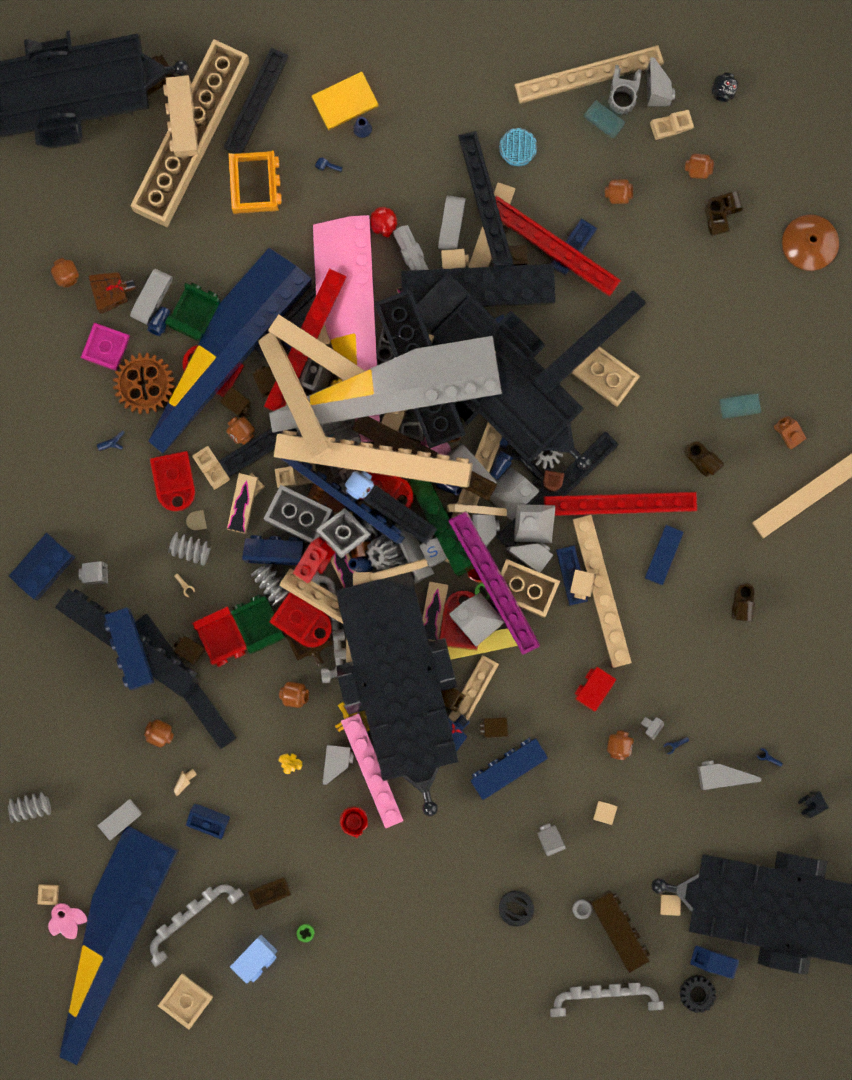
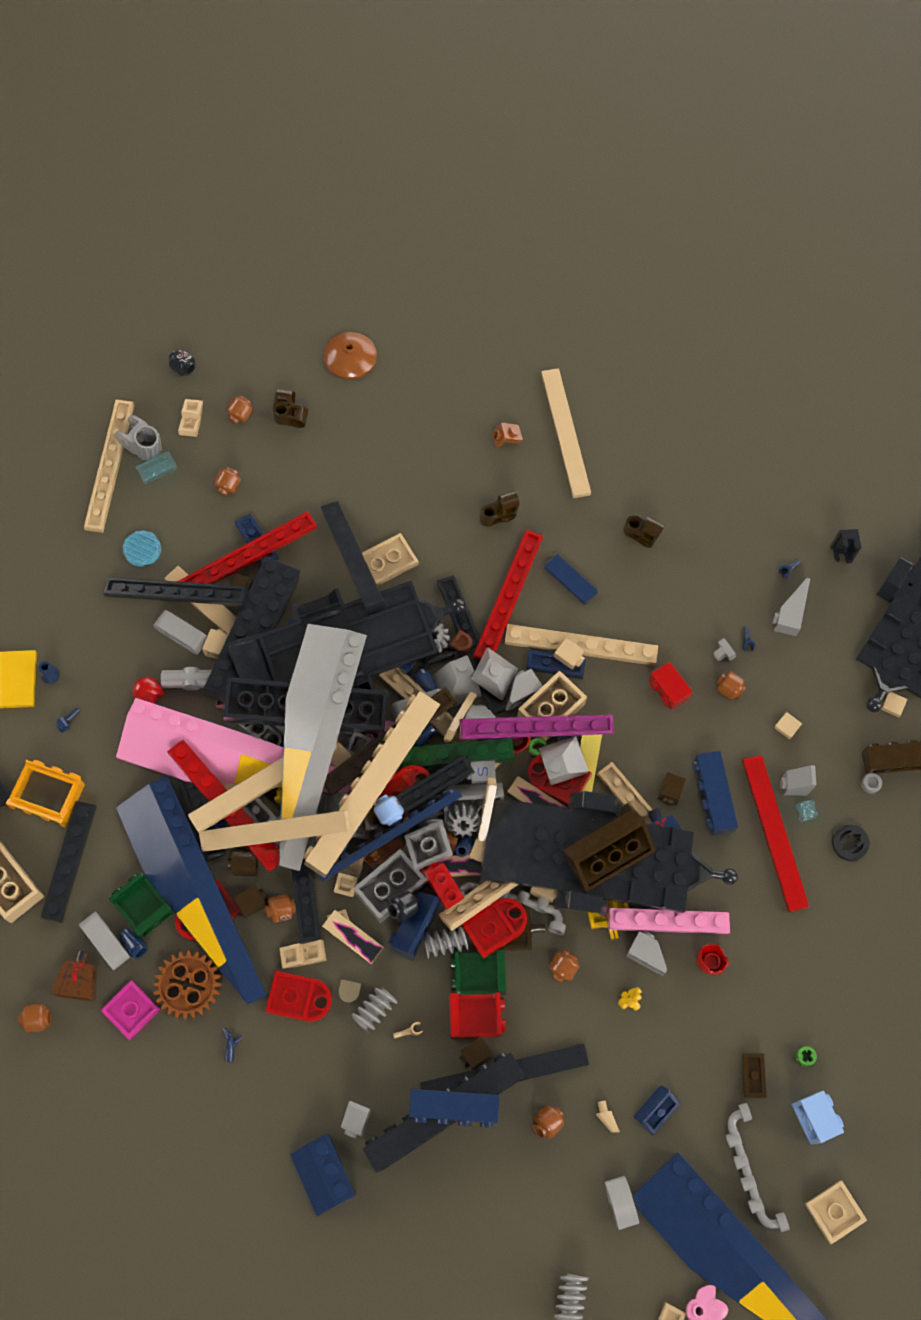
camera: 70 degrees left, 15 degrees down
light grey slope [646,57,675,106] -> none
clear light blue plate [719,394,761,419] -> none
none -> black plate [40,801,97,923]
none -> black head [387,891,419,921]
none -> dark brown slope [563,809,656,893]
none -> red tile [742,755,809,913]
none -> clear light blue wheel [795,800,819,822]

